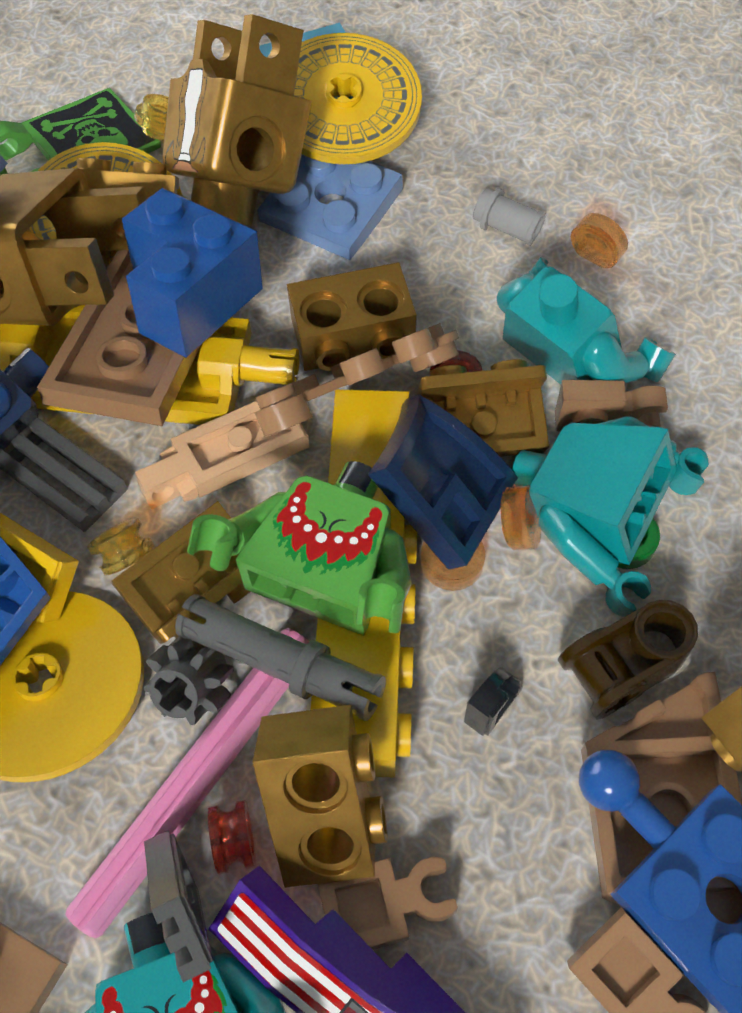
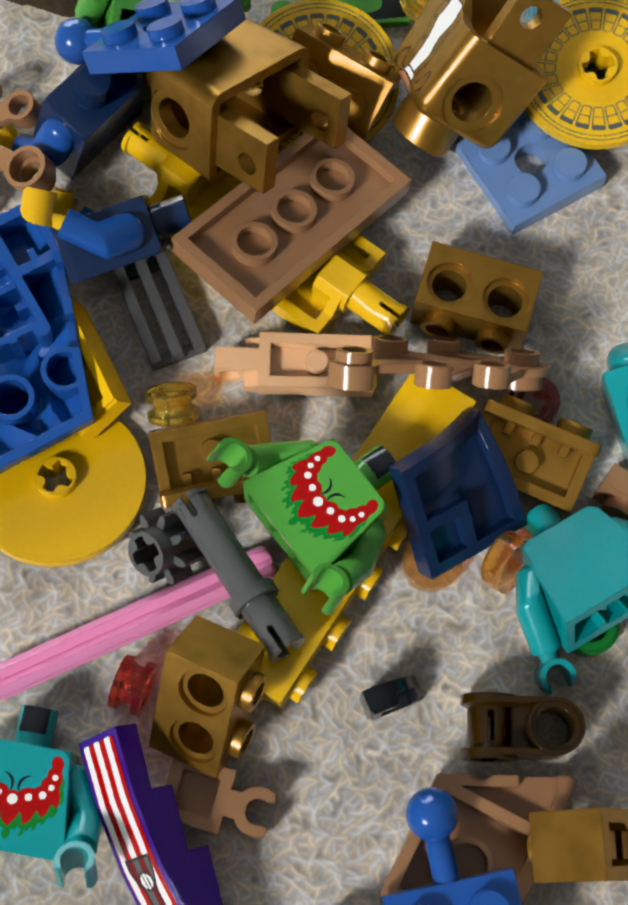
camera: 25 degrees right, 10 degrees up
blue brick [122,188,263,358] -> none
dark grey tile [144,830,213,983] -> none

